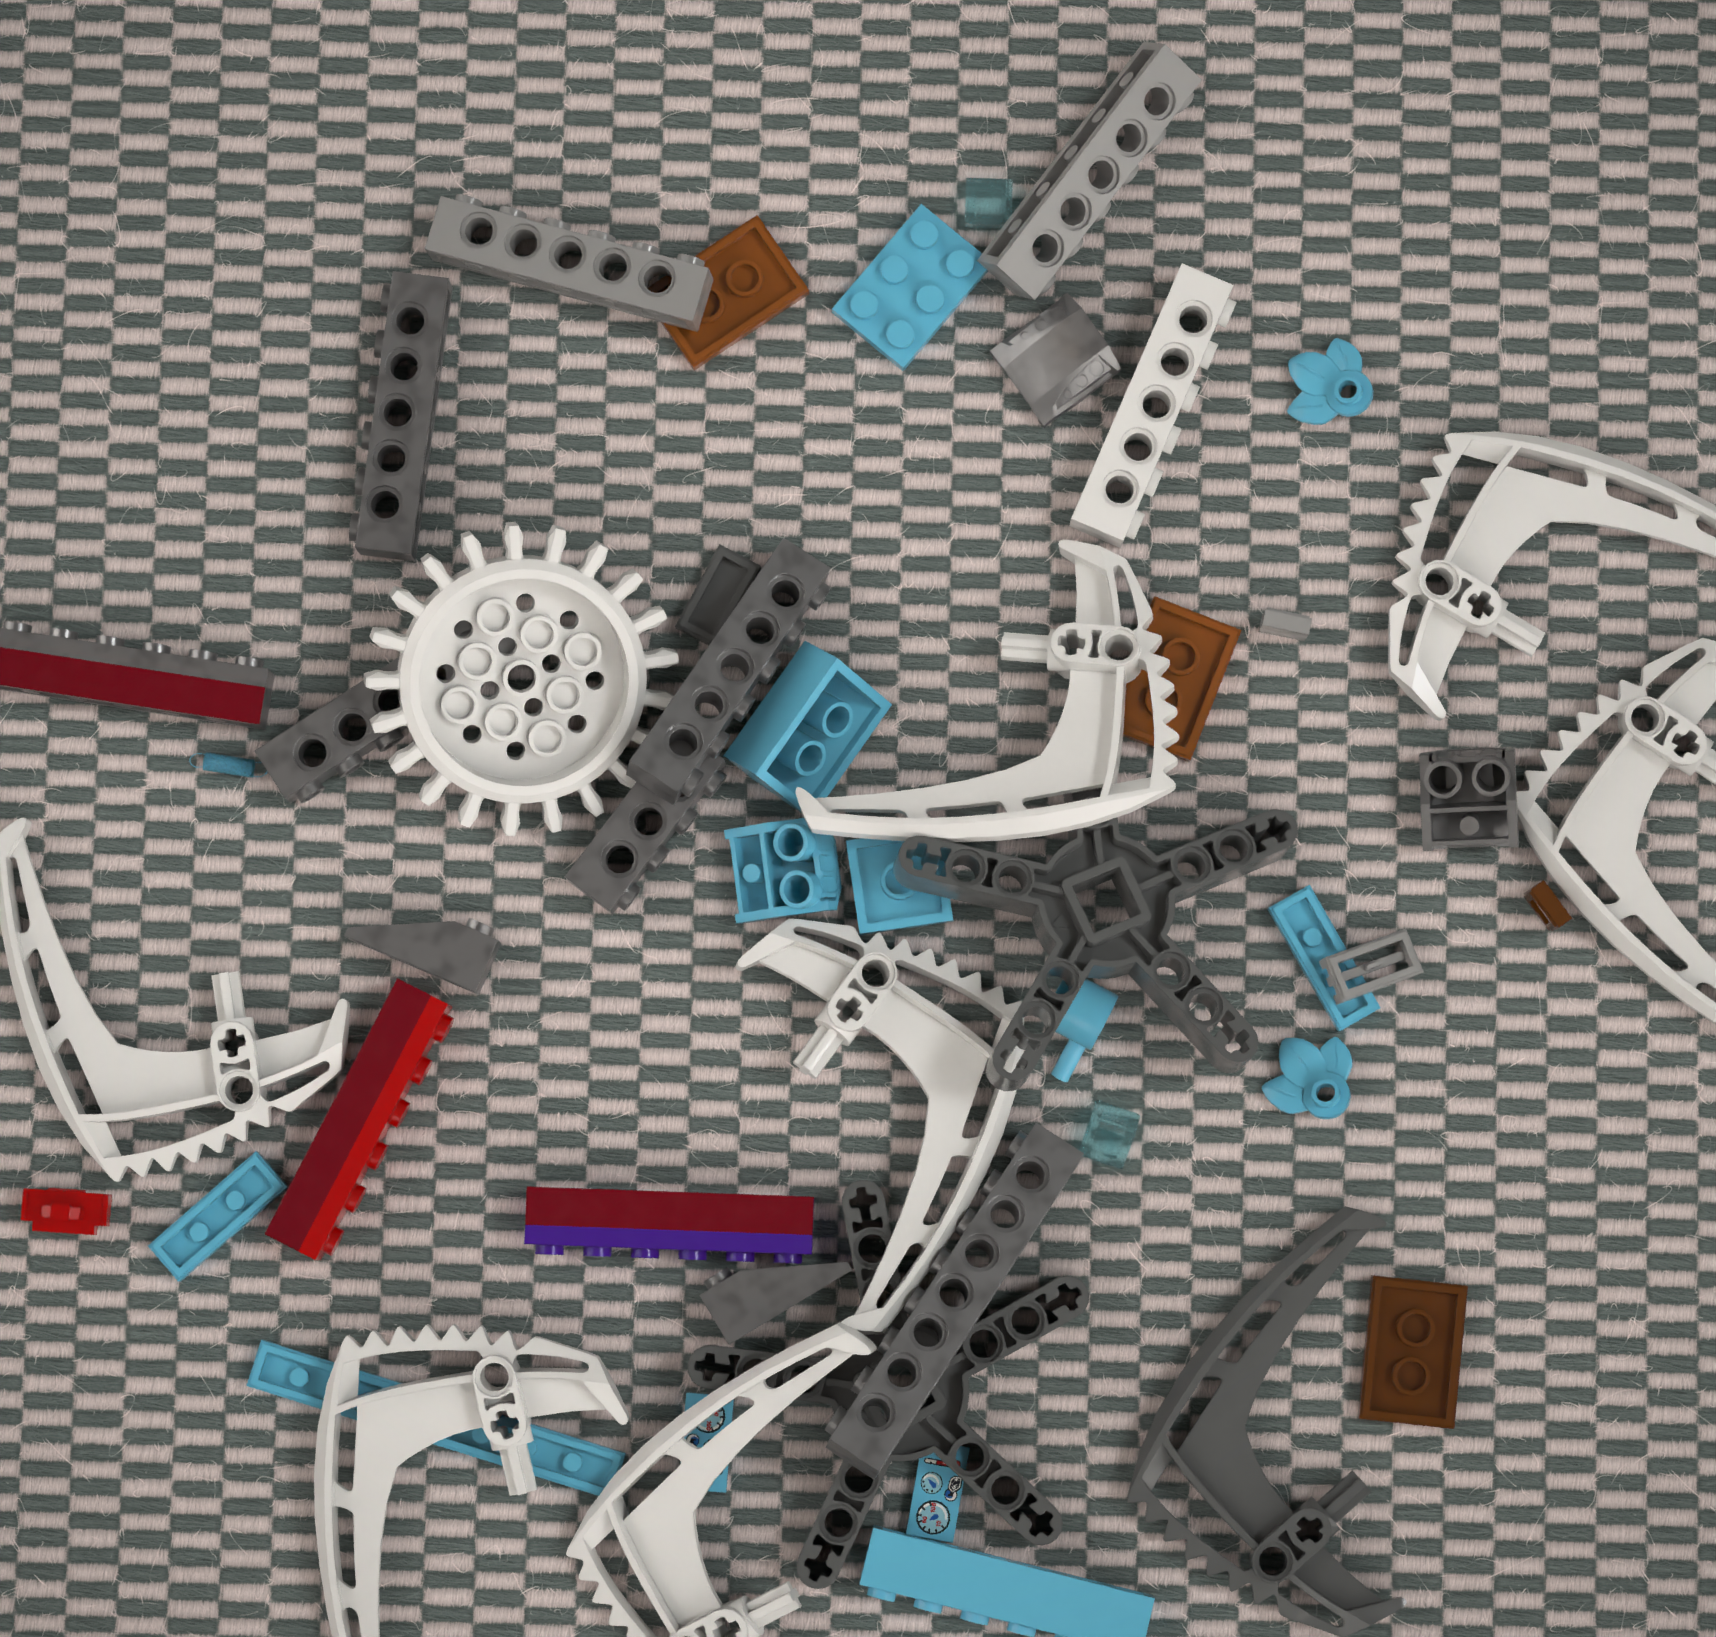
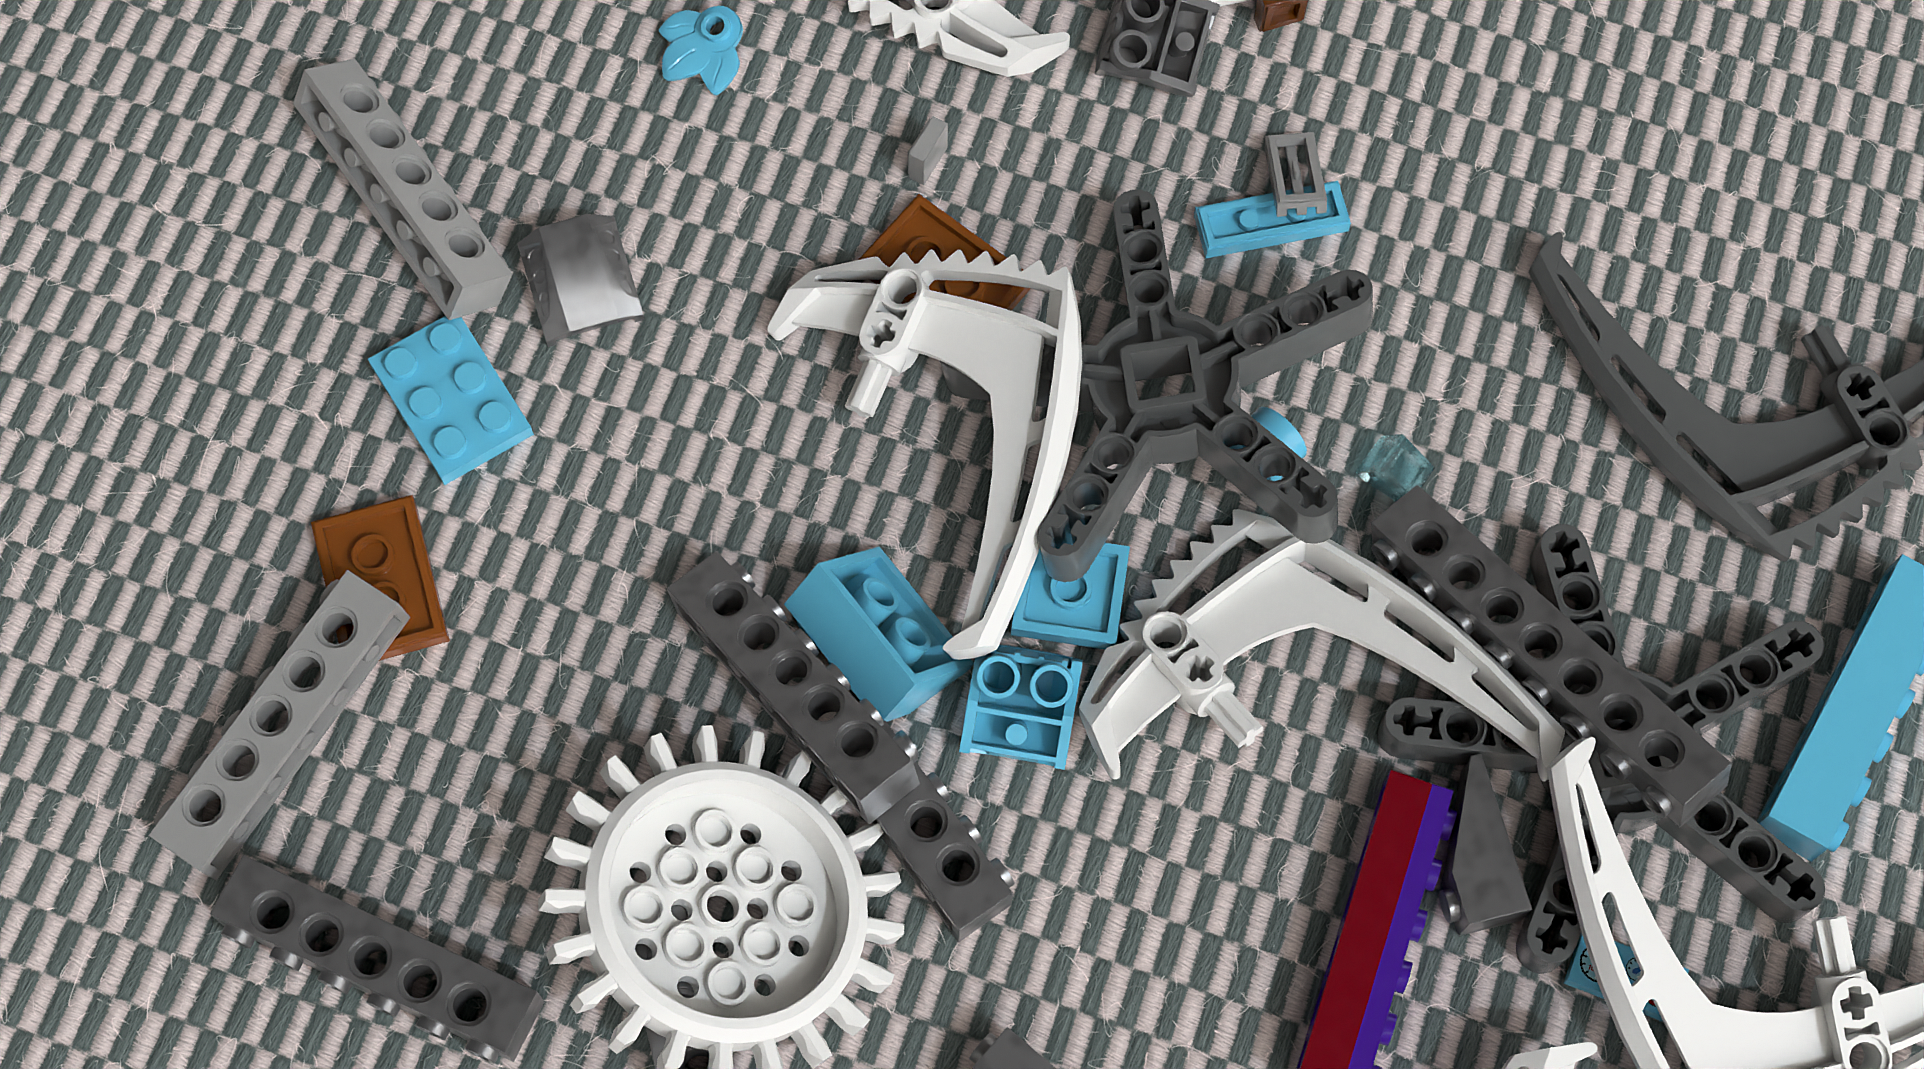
camera: 75 degrees left, 15 degrees down
dark grey tile [675,544,761,646] -> none
tile [906,1446,970,1543] -> none
clear light blue tile [964,178,1013,228] -> none
white brick [1069,263,1237,548] -> none
medium azure plate [1262,1037,1353,1119] -> none
reddish brown tile [1357,1275,1468,1429] -> none

